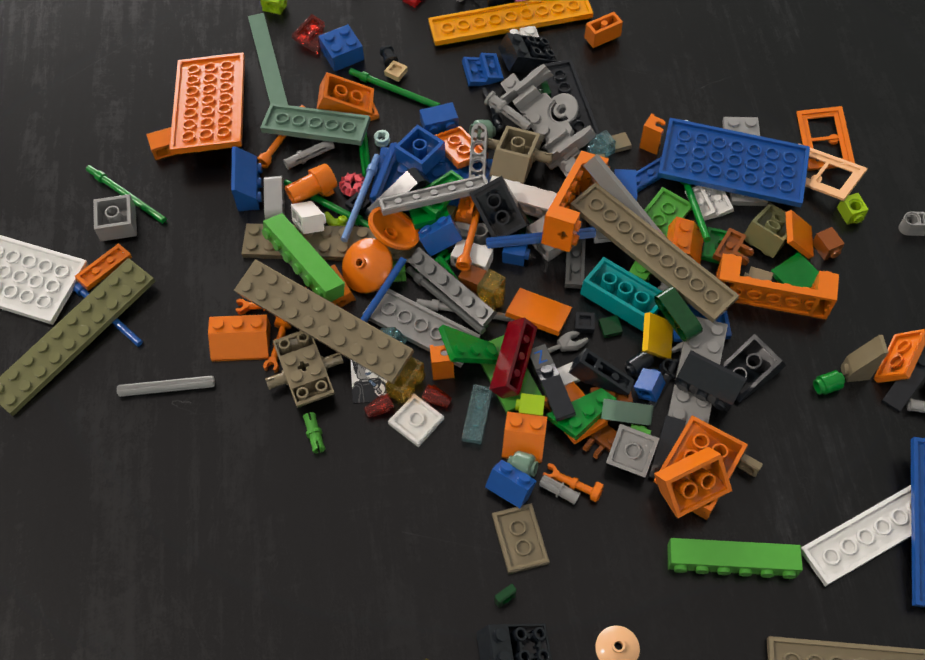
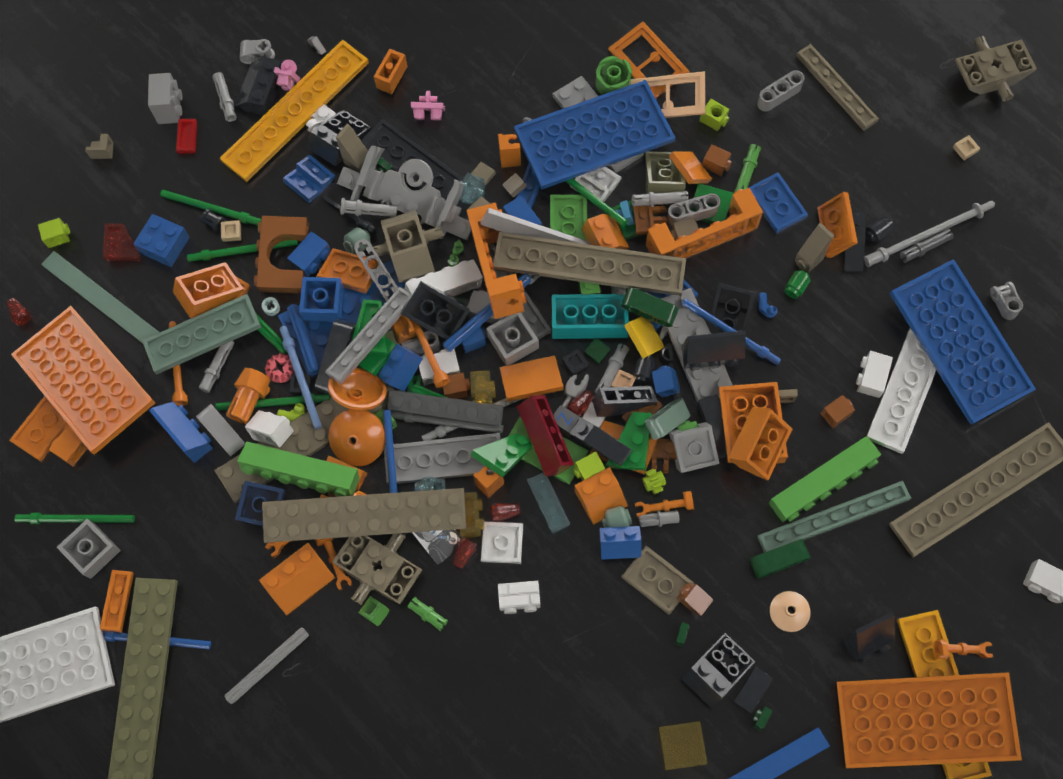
camera: 35 degrees left, 10 degrees up
none -> clear red cone [7,298,30,325]
none -> orange tile [9,396,67,462]
none -> green bar [160,190,262,225]
none -> dark blue brick [235,481,286,526]
none -> dark orange arch [254,216,309,294]
none -> dark tan slope [336,124,368,173]
none -> bright green slope [358,596,390,626]
none -> bright pink hips [411,91,445,121]
none -> bright green piece [448,240,464,267]
none -> light grey brick [486,313,539,366]
none -> white brick [498,581,540,614]
none -> dark tan tile [502,173,527,198]
none -> clear red cone [567,390,594,417]
none -> light grey pin [595,344,629,393]
none -> bright green brick [596,56,632,95]
none -> light nougat plate [611,369,636,387]
none -> dark azure tile [615,200,635,226]
none -> light grey pin [632,191,688,207]
none -> lime gear [642,469,666,494]
none -> light grey beam [667,194,720,226]
none -> brick [676,582,713,616]
none -> blue bar [681,298,781,365]
none -> bright green pin [734,144,761,193]
none -> blue tile [749,172,808,234]
none -> dark green beam [749,539,811,579]
none -> sand green tile [757,481,911,553]
none -> blue arm [758,293,778,318]
none -> dark orange brick [821,395,855,428]
none -> white brick [856,351,893,398]

